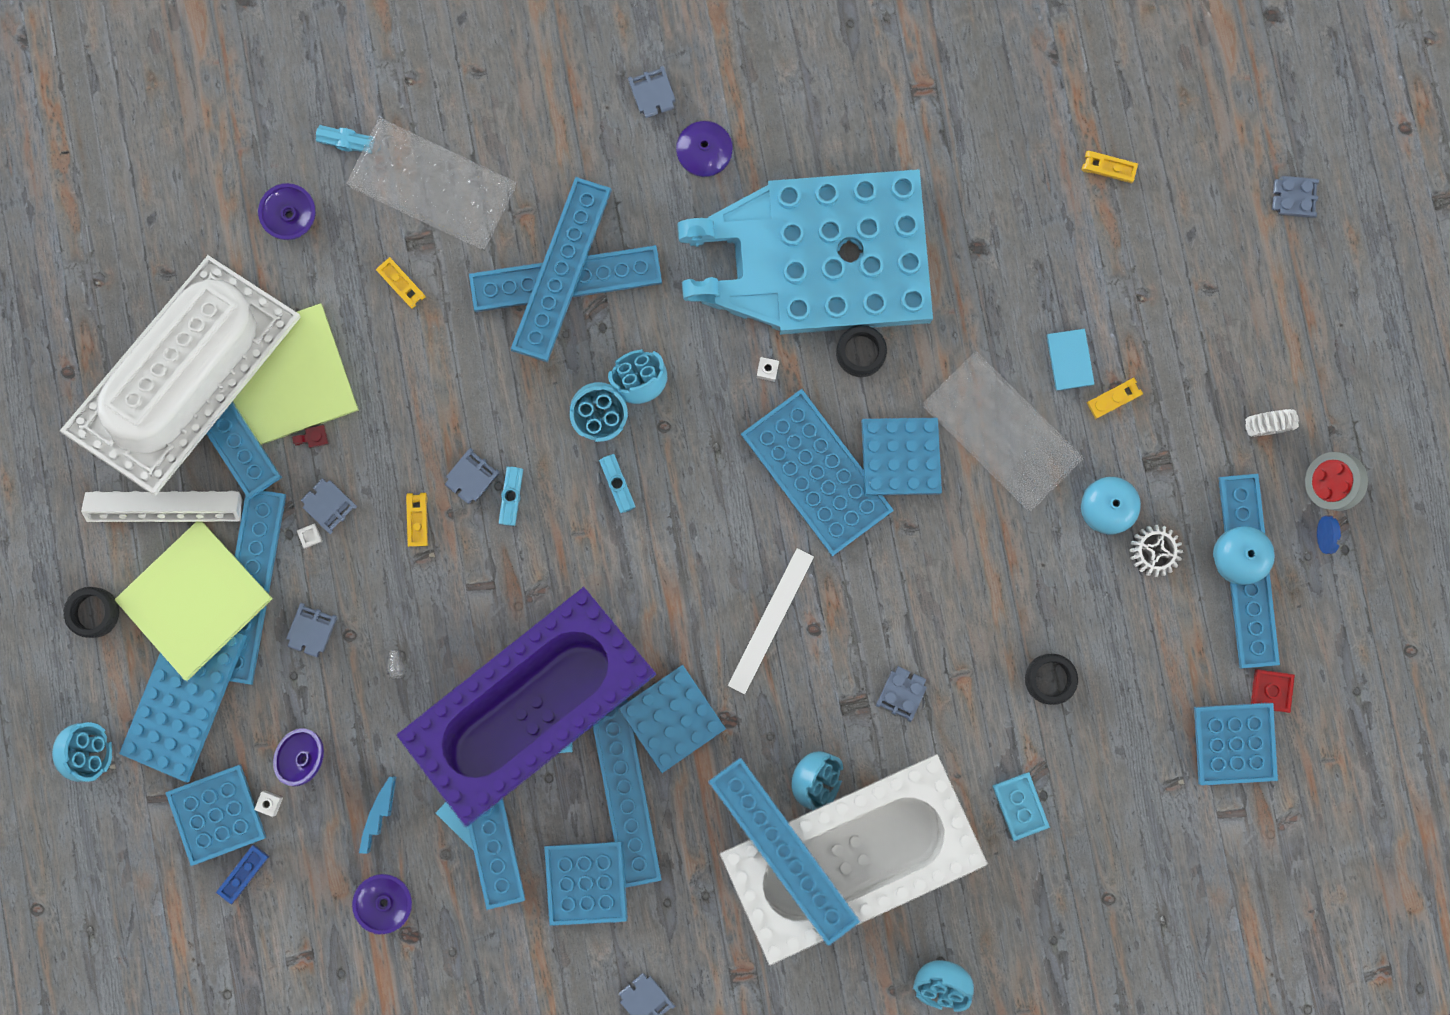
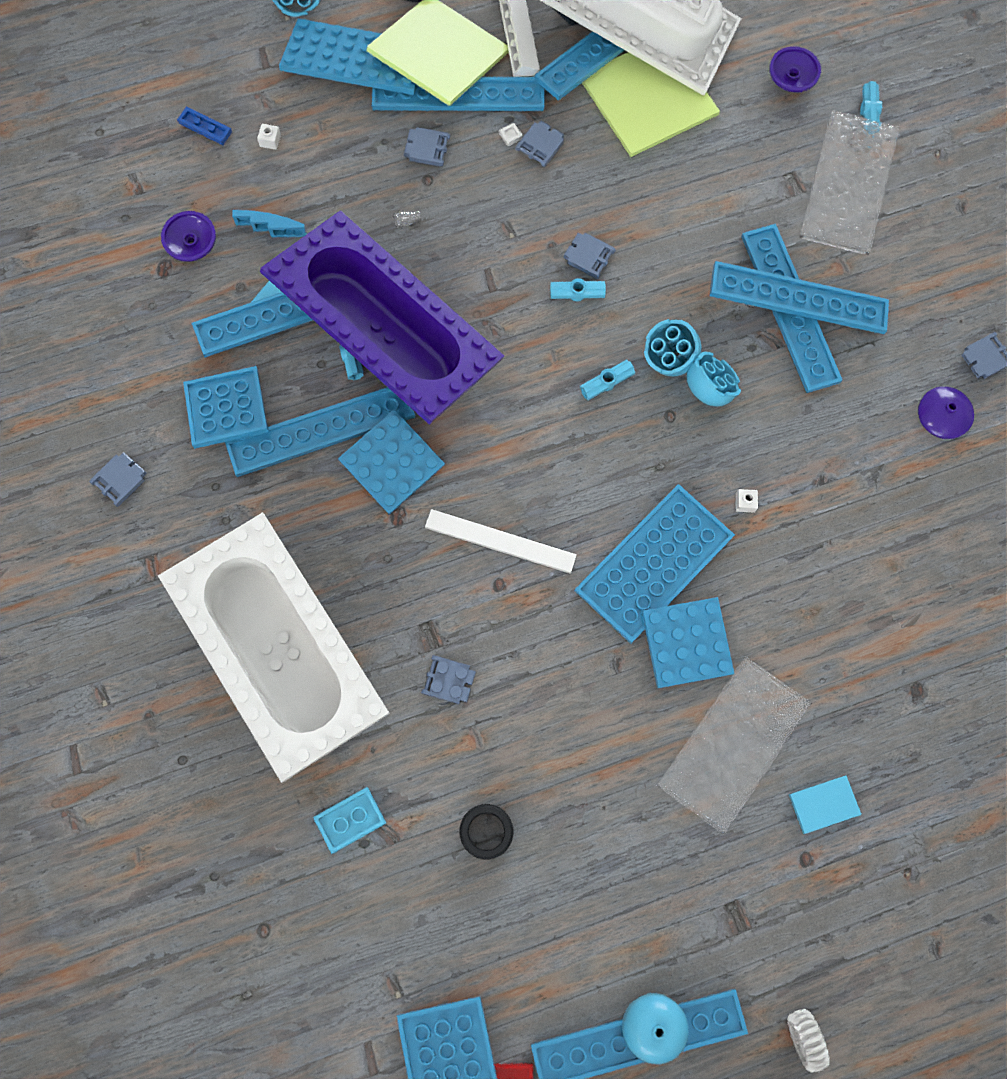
camera: 80 degrees right, 10 degrees down
dark azure plate [165,765,267,866] -> none
dark purple dish [273,728,324,787] -> none
dark red plate [292,425,329,448] -> none
yellow plate [376,257,426,309] -> none
yellow plate [406,493,428,547] -> none
medium azure plate [677,169,933,335] -> none
dark azure plate [708,757,860,946] -> none
medium azure cylinder [792,751,843,811] -> none
black tyre [836,325,887,377] -> none
medium azure cylinder [913,960,974,1012] -> none
medium azure cylinder [1081,477,1141,535] -> none
yellow plate [1087,378,1143,419] -> none
white gear [1130,525,1183,577] -> none

